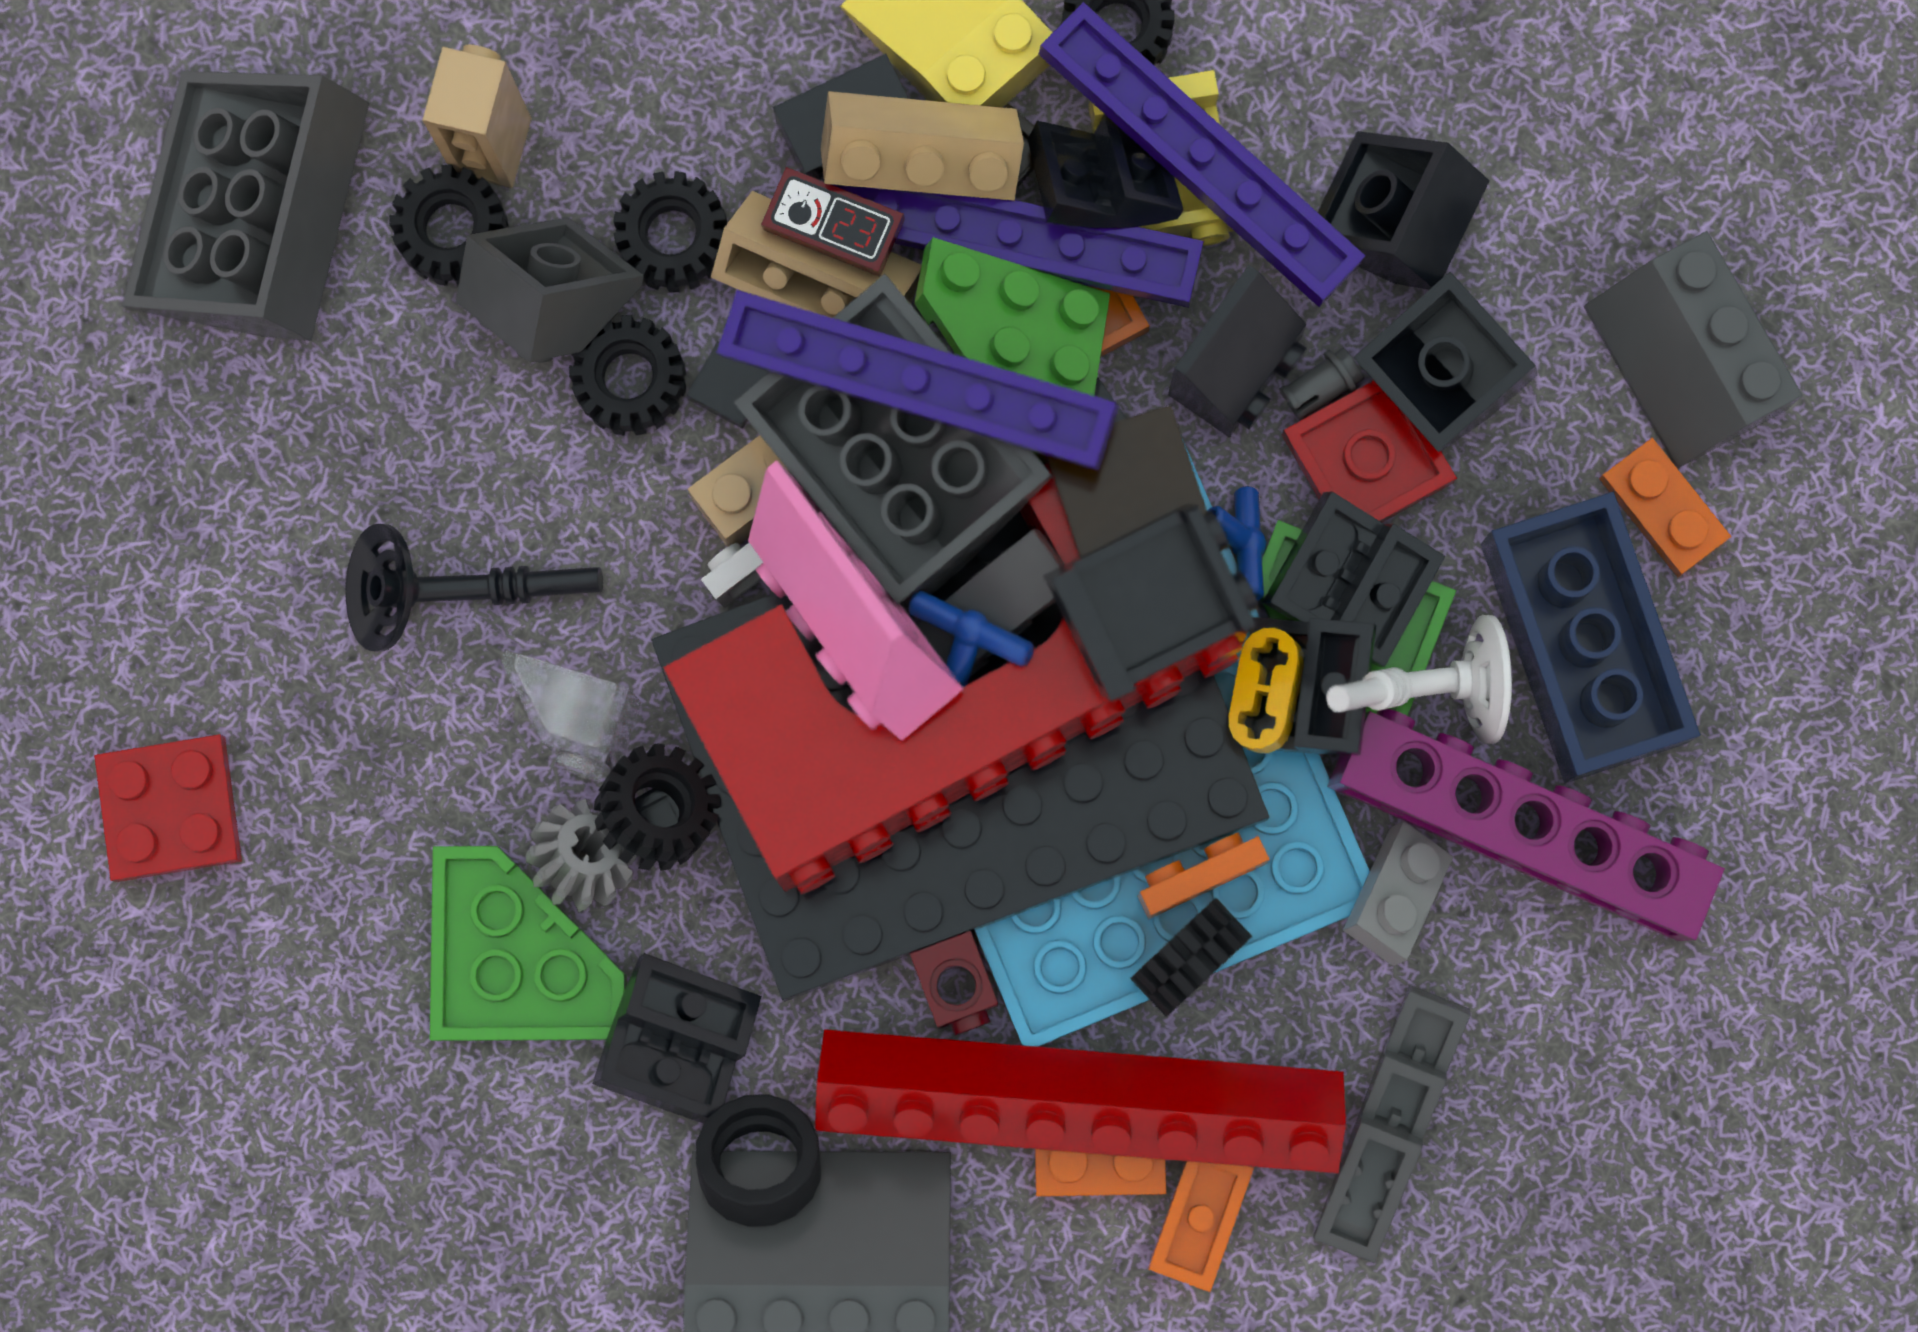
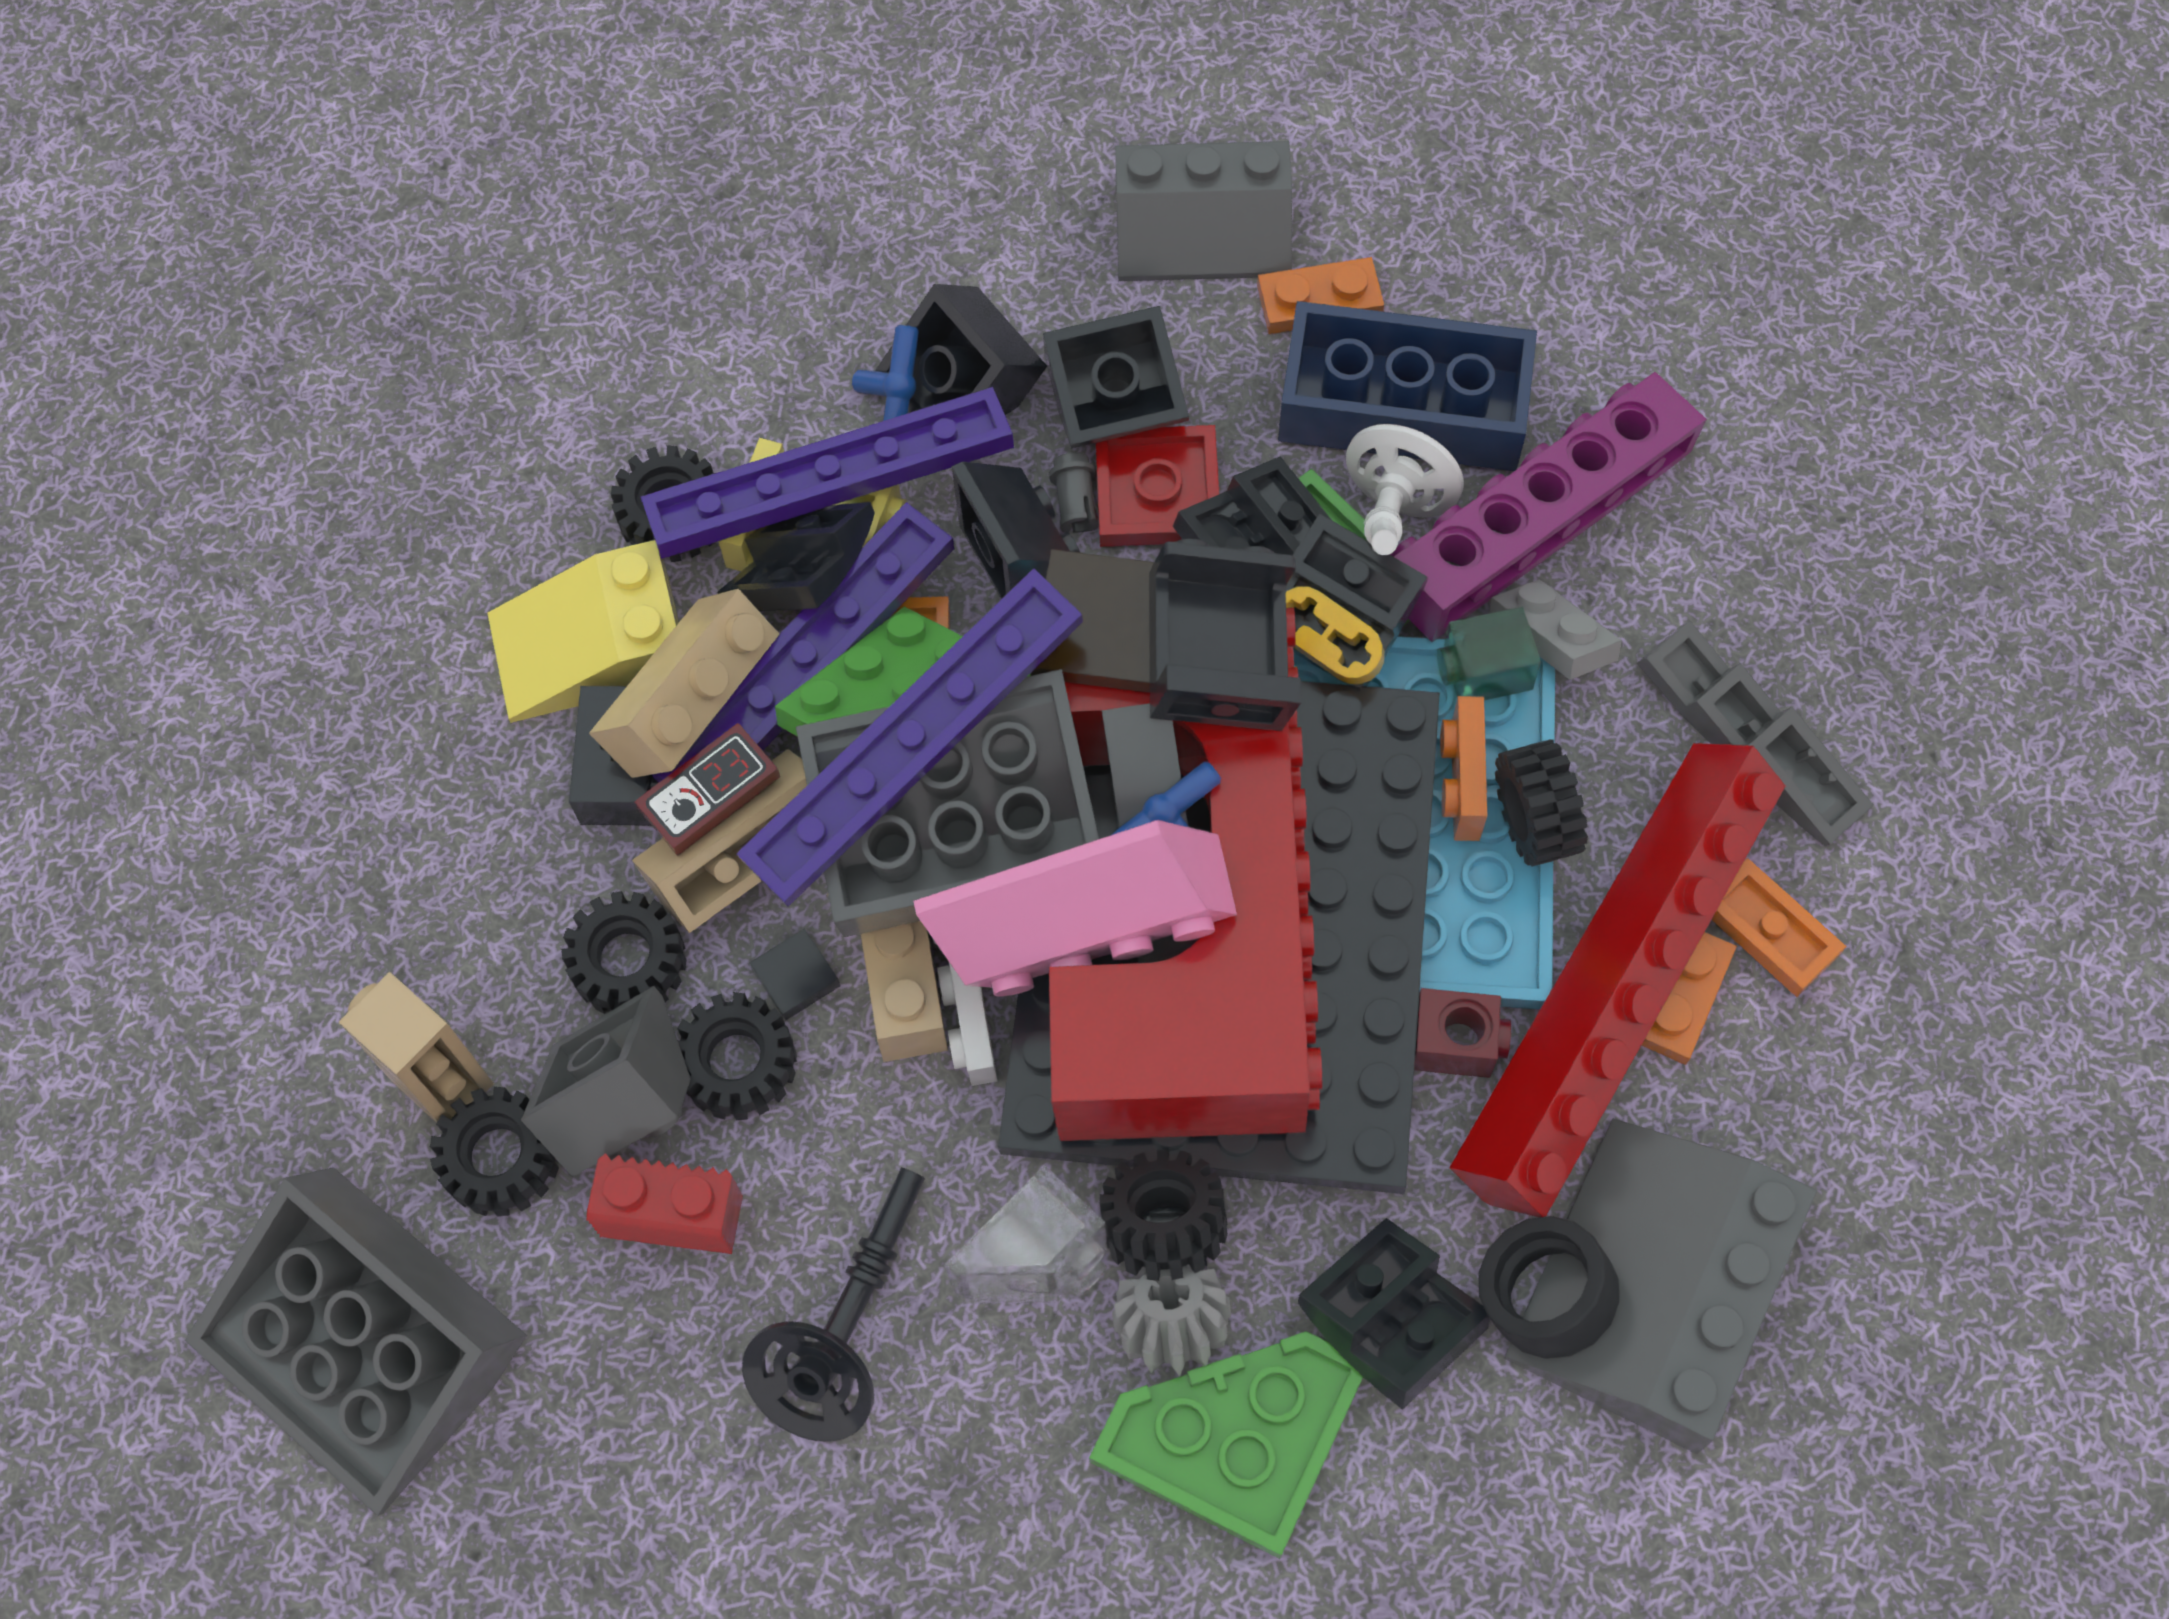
camera: 65 degrees left, 15 degrees down
none -> red brick [586,1153,743,1254]
none -> blue piece [852,325,919,421]
none -> clear green brick [1437,606,1541,700]

